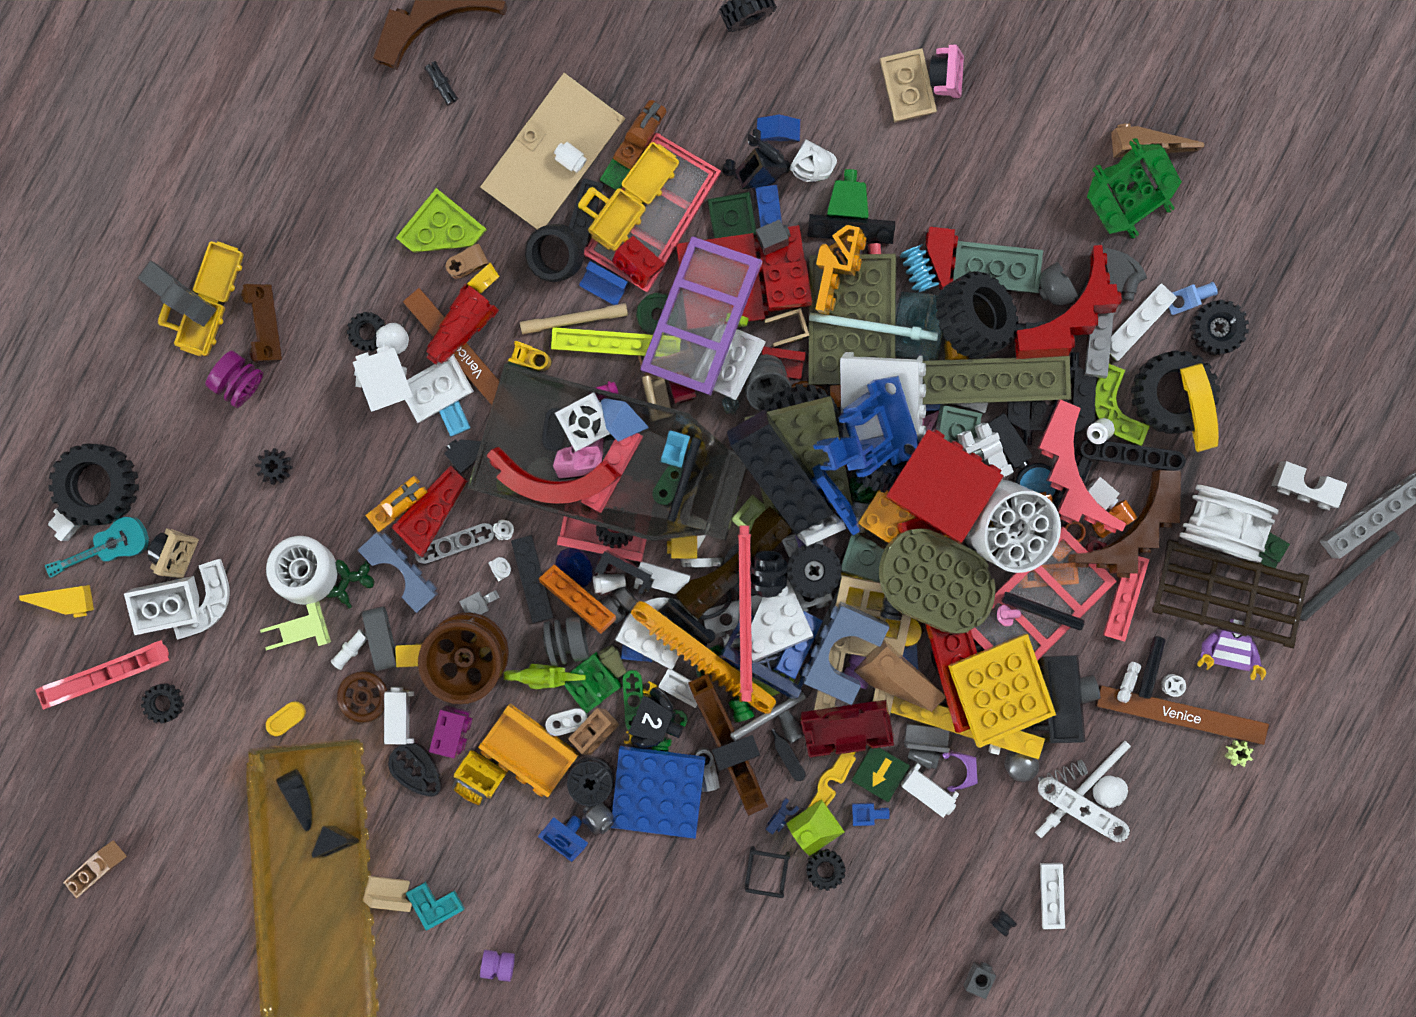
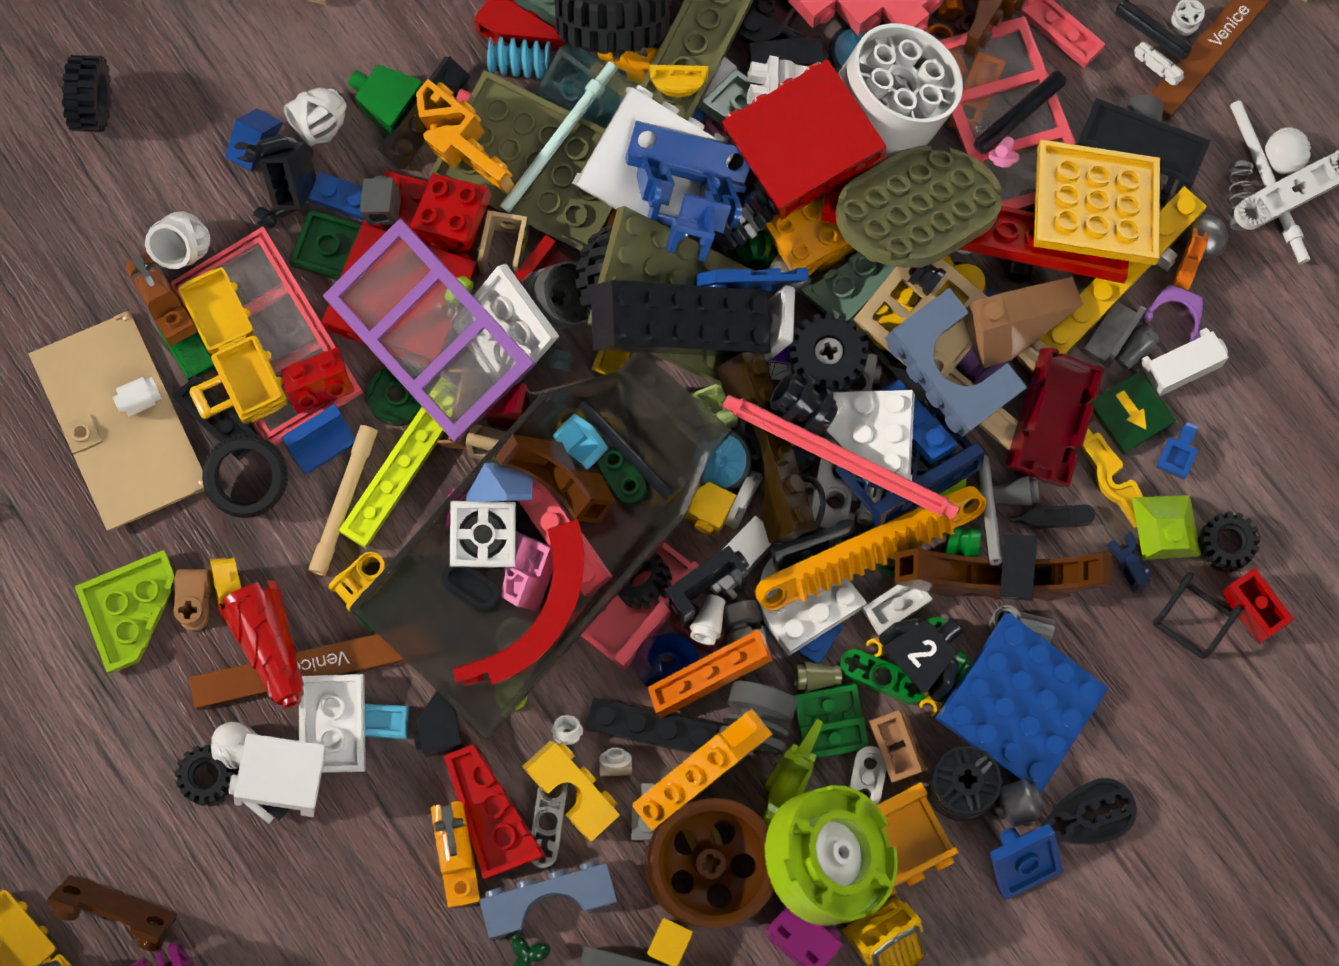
camera: 70 degrees left, 15 degrees down
none -> white helmet [145,211,210,269]
none -> reddish brown arch [496,434,616,523]
none -> yellow arch [522,740,620,842]
none -> light orange panel [632,709,772,831]
none -> yellow tile [649,65,709,98]
none -> dark azure wheel [691,428,753,492]
none -> lime piece [765,785,898,926]
none -> black piece [1044,778,1137,845]
none -> orange piece [1173,228,1208,291]
none -> red brick [1221,568,1294,645]

